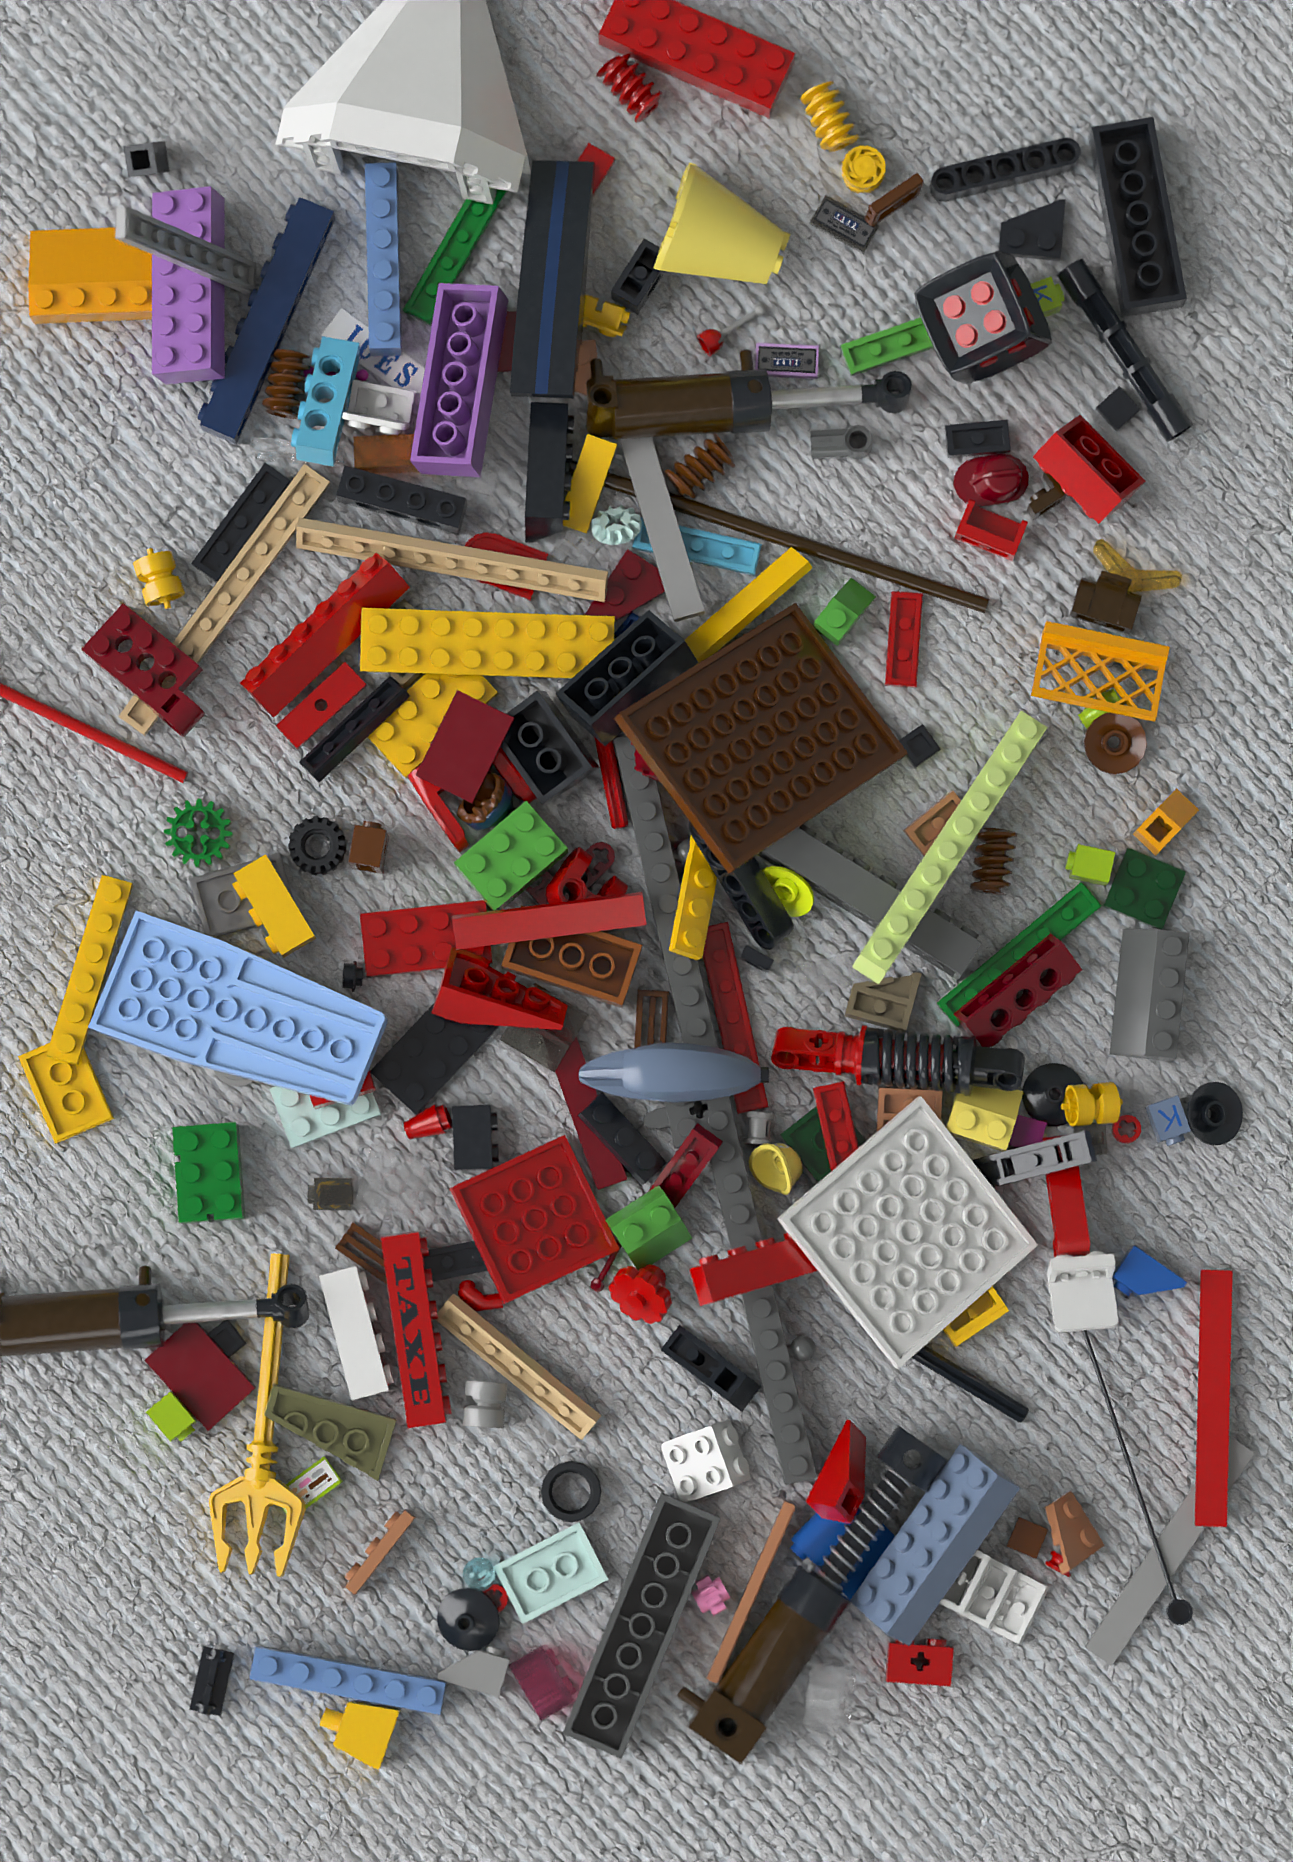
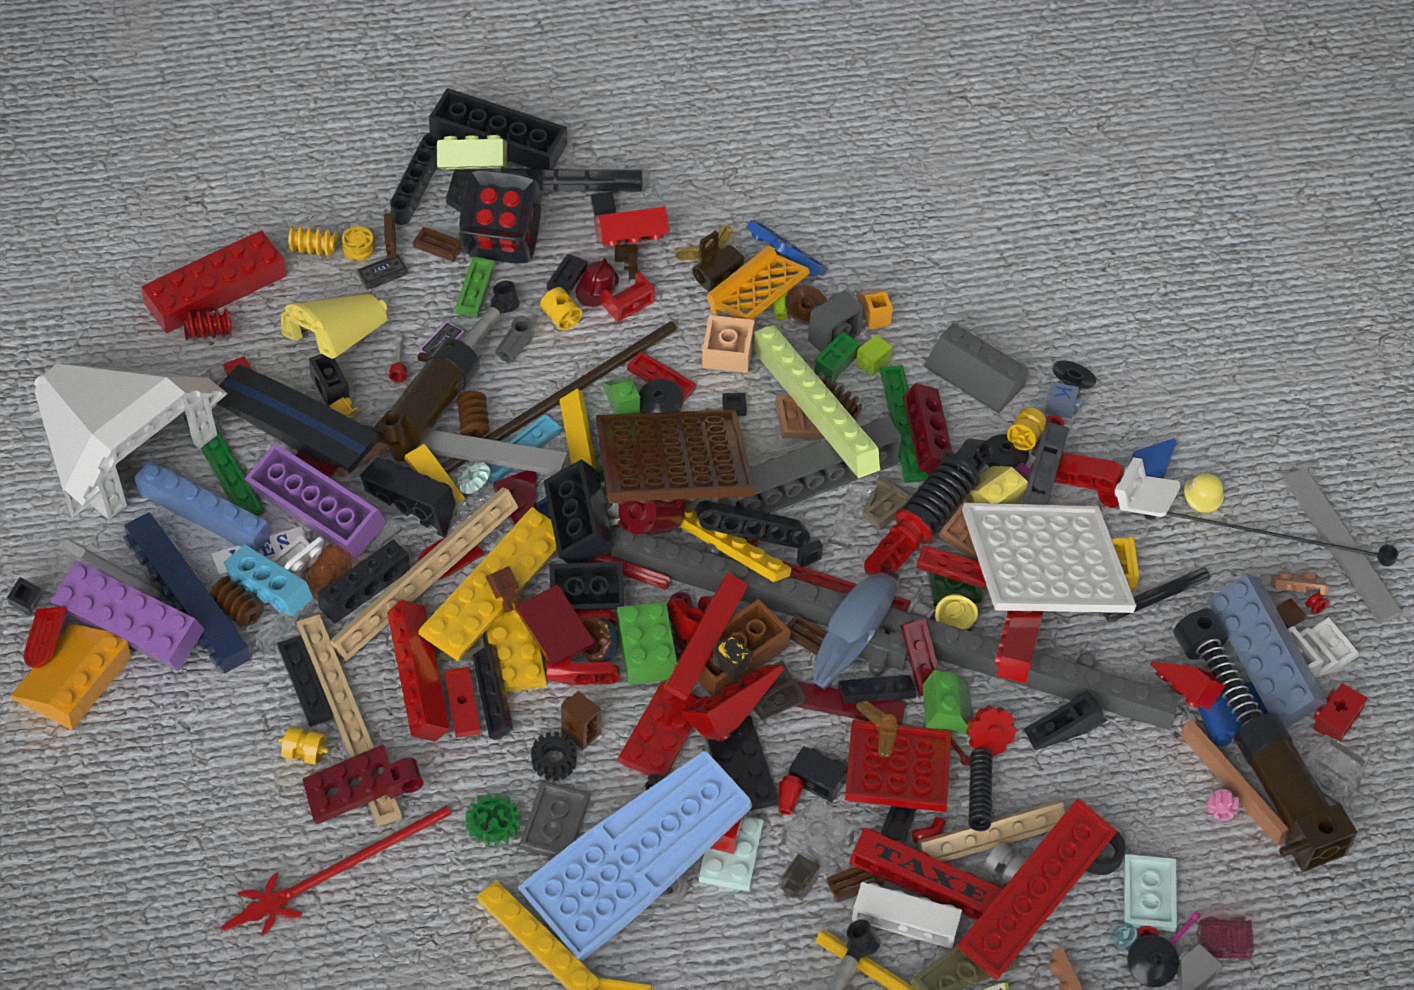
camera: 60 degrees left, 30 degrees down
green piece [172,1122,245,1224] -> none
yellow brick [232,854,316,958] -> none
dark grey brick [562,1493,721,1759] -> none
white bracket [661,1419,751,1503] -> none
neon yellow dish [762,866,814,917] -> none
dark green plate [1103,848,1186,930] -> none
red tile [1195,1269,1233,1528] -> none
none -> red window [23,606,67,669]
none -> reddish brown tile [413,227,462,262]
none -> yellowish green brick [437,135,507,170]
none -> copper plate [486,566,523,613]
none -> yellow wheel [540,287,582,331]
none -> black dish [639,379,683,413]
none -> light nougat brick [702,315,755,373]
none -> clear smoke brick [713,635,753,680]
none -> blue hinge [746,220,828,277]
none -> dark grey brick [808,290,863,352]
none -> green hinge [814,331,860,385]
none -> clear yellow piece [856,701,898,757]
none -> red plate [956,798,1117,981]
none -> black piece [968,748,993,832]
none -> dark pink hinge [1168,911,1201,946]
none -> light yellow helmet [1184,473,1224,513]

